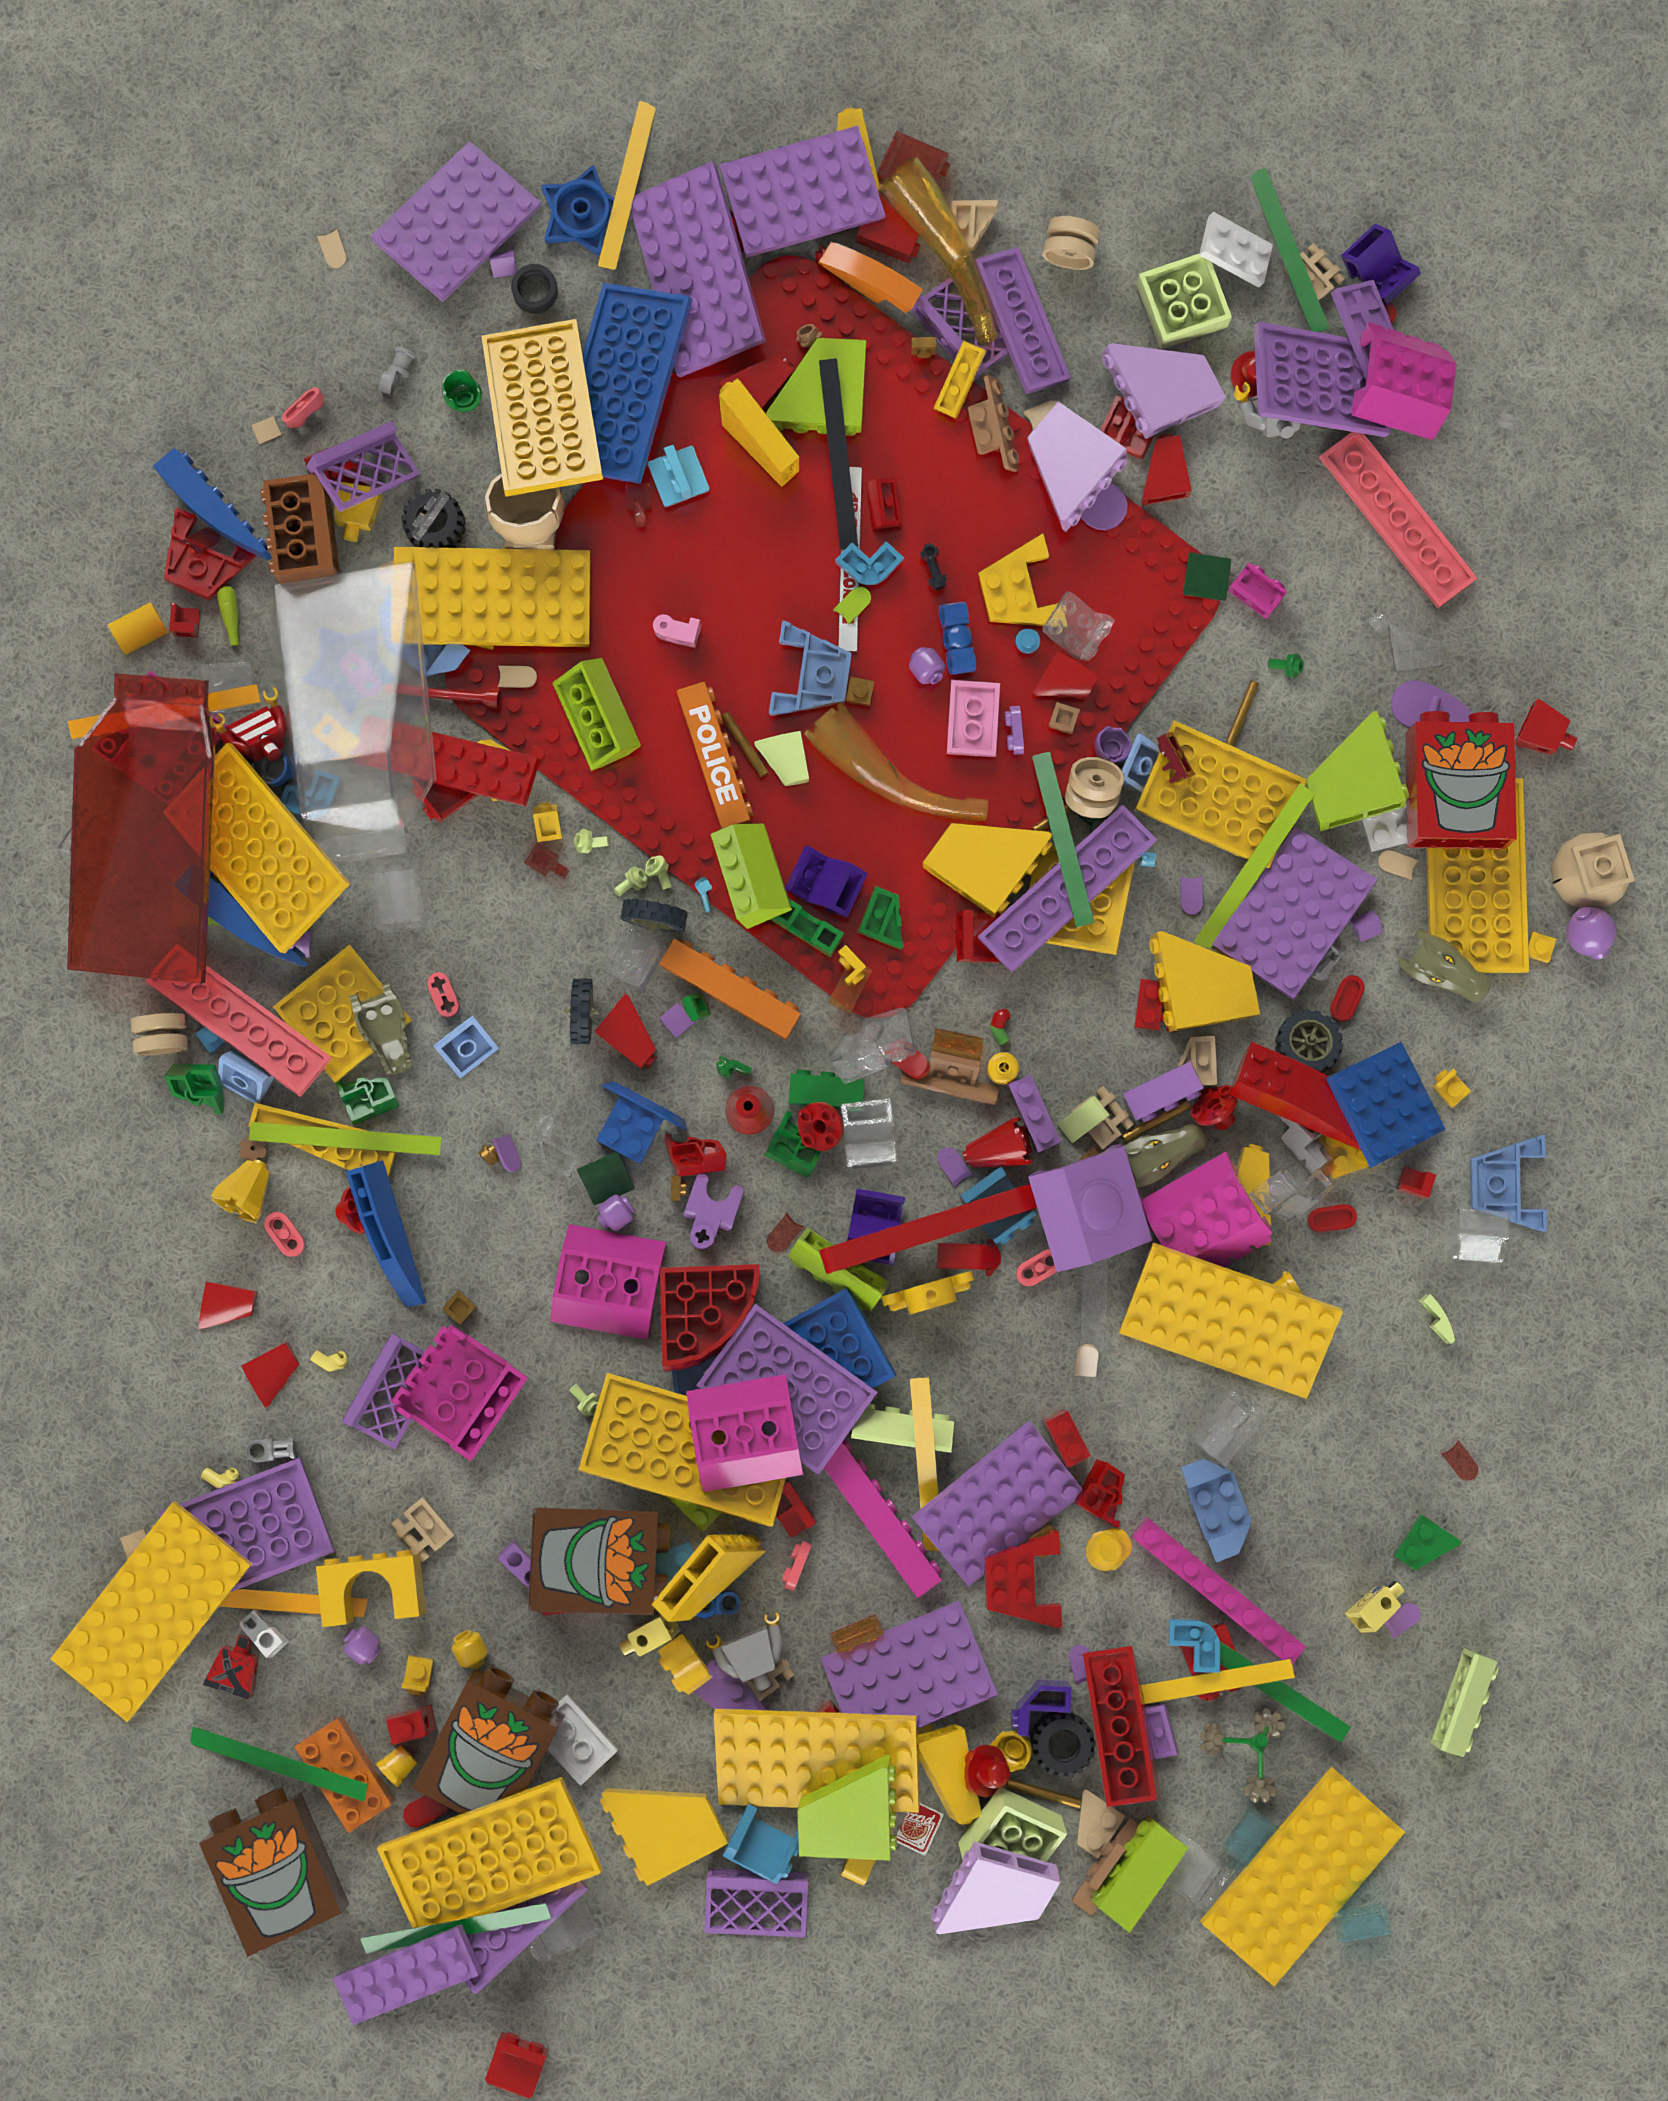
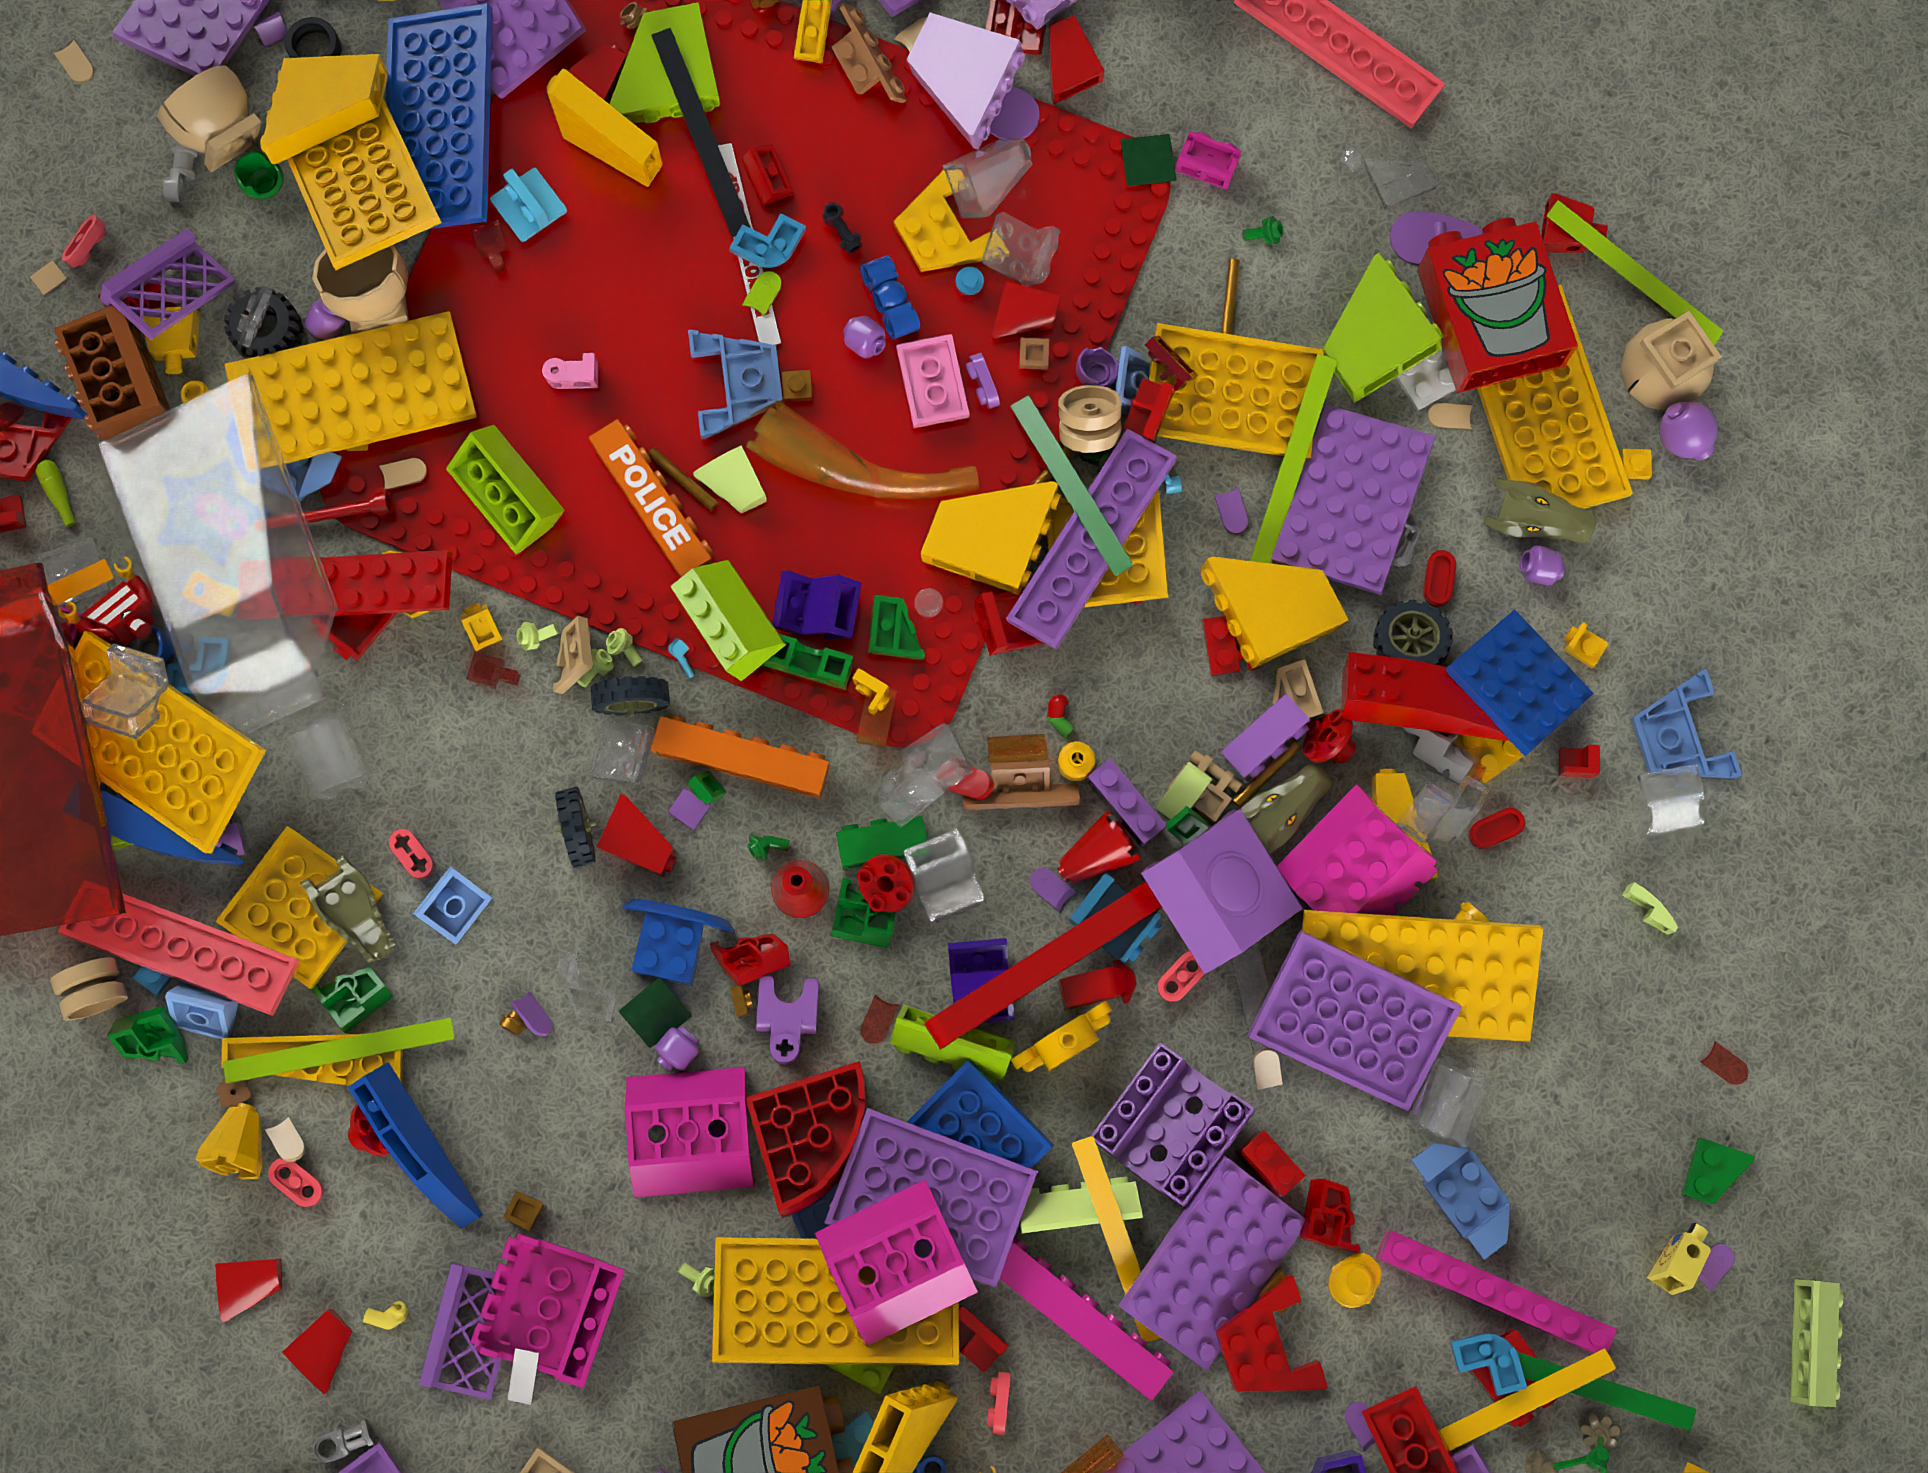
camera: 15 degrees left, 5 degrees down
medium lavender slope [1350,910,1383,942] -> none
none -> clear piece [82,643,169,739]
none -> tan plate [157,65,261,172]
none -> yellow plate [181,380,210,409]
none -> yellow slope [260,54,389,164]
none -> tan piece [265,1117,305,1162]
none -> medium lavender head [305,300,347,341]
none -> white sticker [508,1348,539,1405]
none -> tan wing [553,616,593,694]
none -> clear plate [914,588,943,617]
none -> clear slope [943,137,1033,218]
none -> medium lavender slope [1091,1042,1256,1208]
none -> red panel [1123,379,1175,443]
none -> green plate [1166,806,1208,845]
none -> medium lavender plate [1247,930,1462,1111]
none -> medium lavender head [1520,546,1565,586]
none -> lime sticker [1547,200,1723,346]

